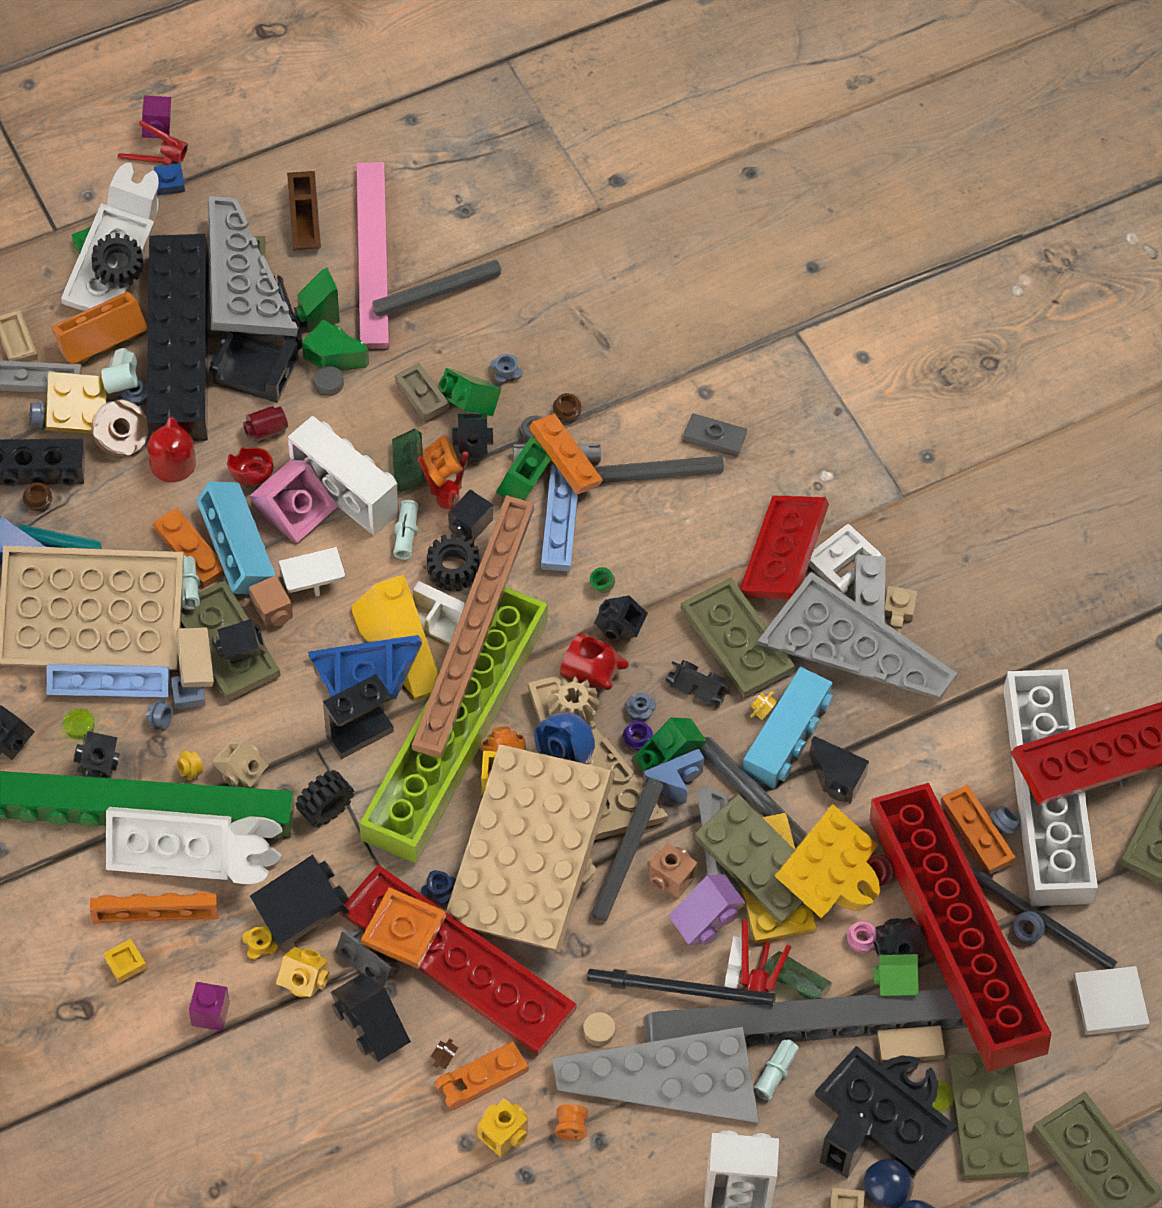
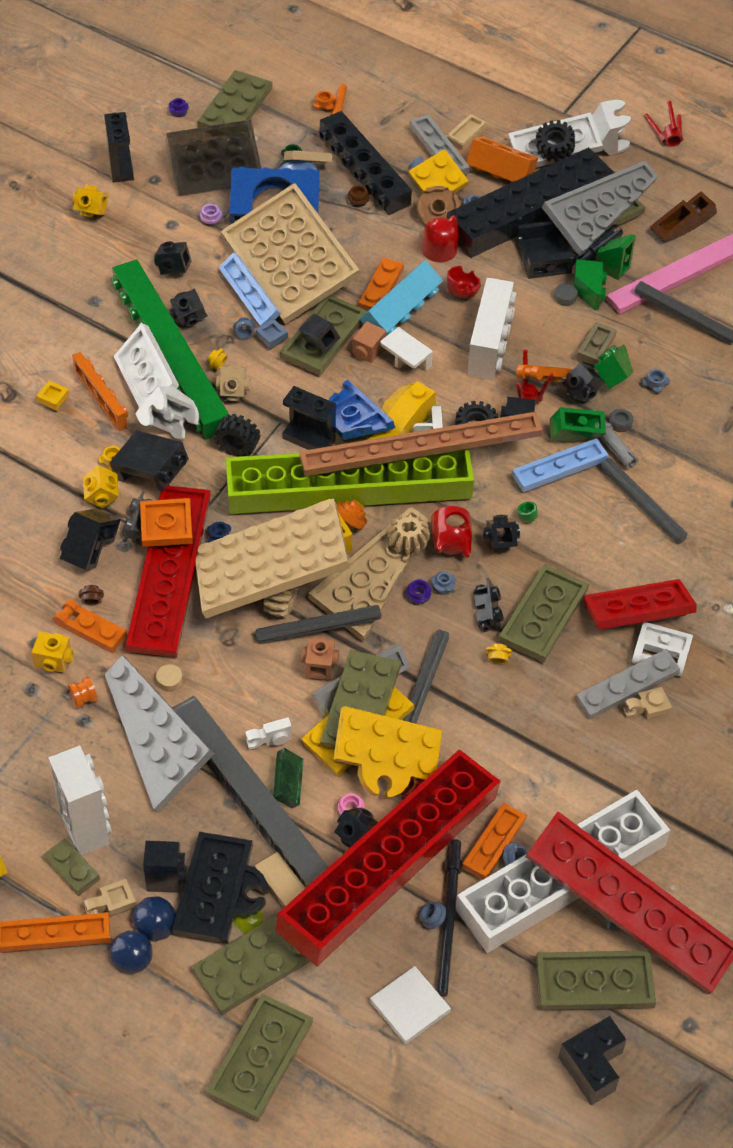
camera: 60 degrees right, 5 degrees down
teal axle [18,524,102,549] -> none
clear neon green tile [63,708,95,740] -> none
light aqua piece [101,348,138,394] -> none
magenta brick [142,95,171,138] -> none
blue plate [154,163,185,195] -> none
tan tile [176,628,214,687] -> none
light aqua axle [181,556,200,610] -> none
magenta brick [189,981,230,1031] -> none
dark red brick [243,406,288,442] -> none
bright pink slope [249,460,338,543] -> none
clear green plate [392,428,424,492] -> none
light aqua pin [393,500,419,560] -> none
orange plate [529,414,603,494] -> none
blue cylinder [534,713,595,764] -> none
reddish brown plate [553,393,582,421] -> none
black bar [587,969,776,1006] -> none
green slope [632,717,707,774] -> none
medium blue slope [643,749,704,803] -> none
medium lavender brick [669,874,745,945] -> none
dark grey plate [683,413,747,457] -> none
red plant [740,919,791,993] -> none
medium azure brick [742,667,834,789] -> none
light aqua axle [753,1040,799,1101] -> none
light grey wing [757,572,958,700] -> none
black slope [809,736,869,804] -> none
bright green brick [873,954,919,996] -> none

